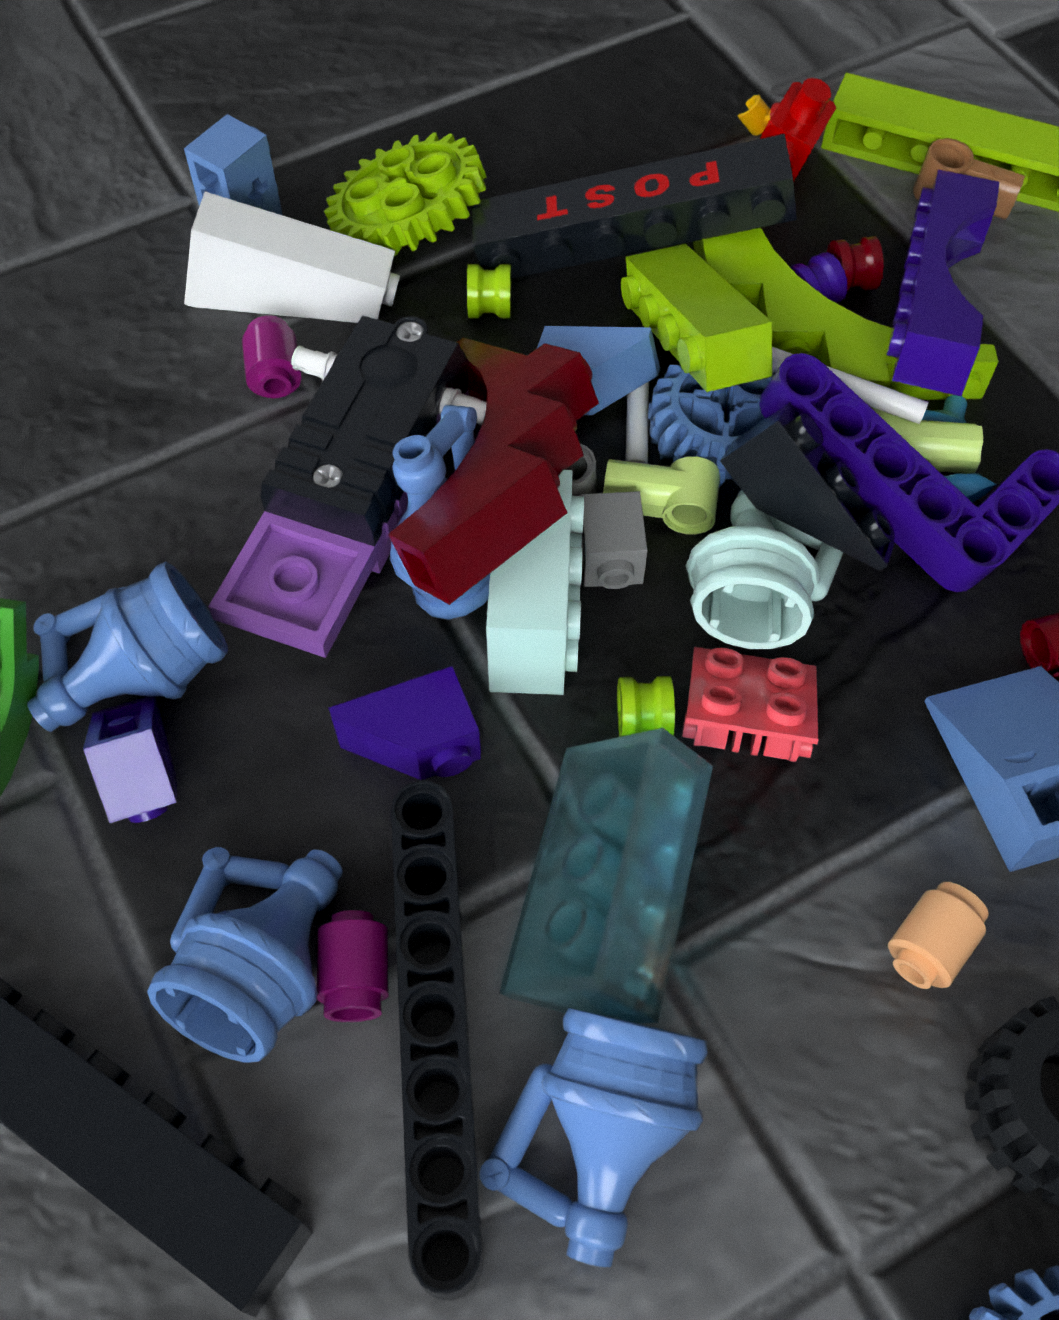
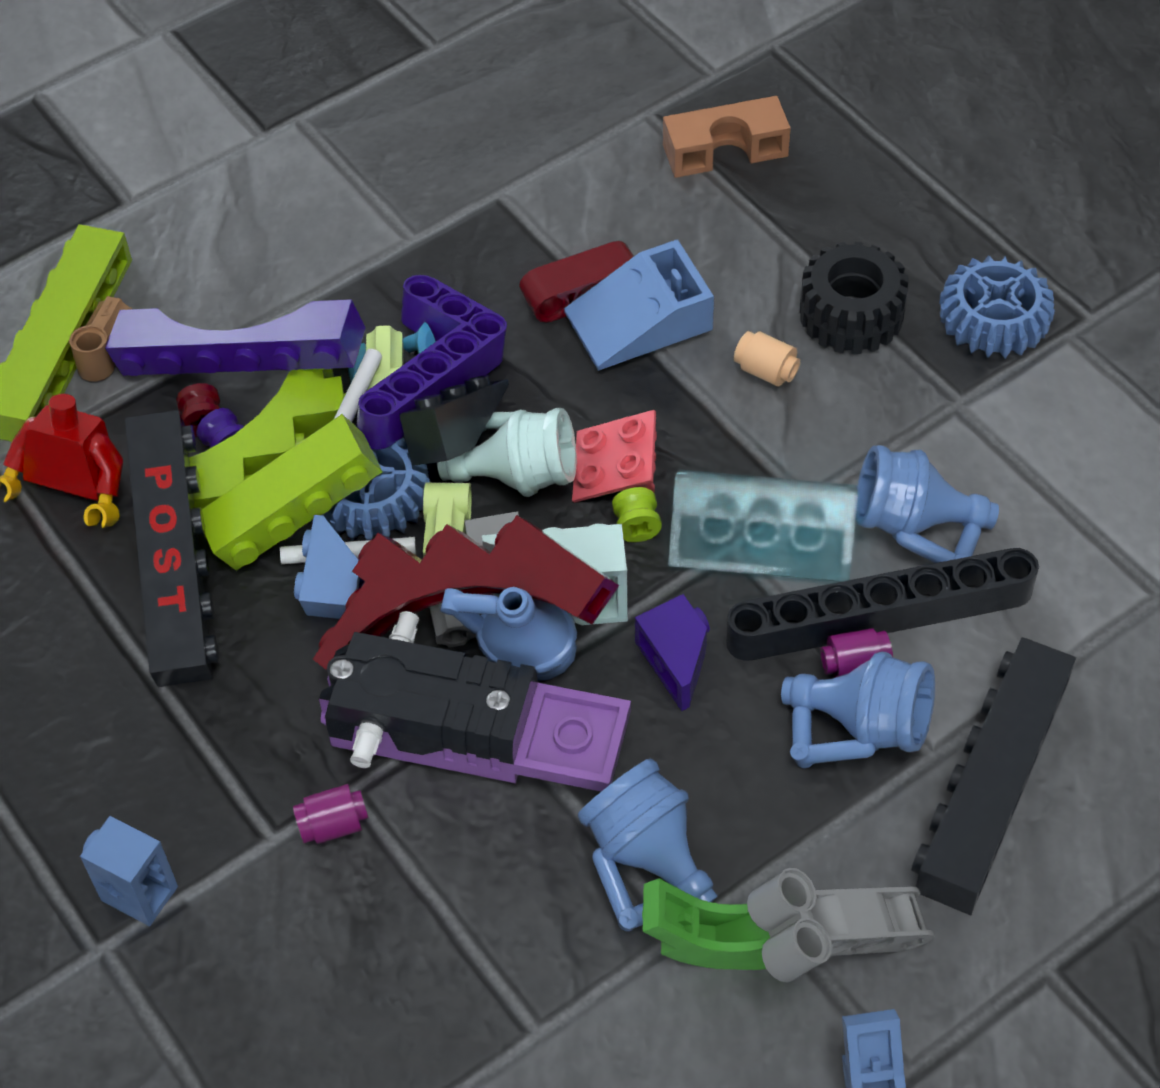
camera: 95 degrees left, 5 degrees down
slope [83,696,177,823] -> none
white slope [184,192,400,323] -> none
lime gear [324,133,487,256] -> none
lime wheel [467,264,511,318] -> none

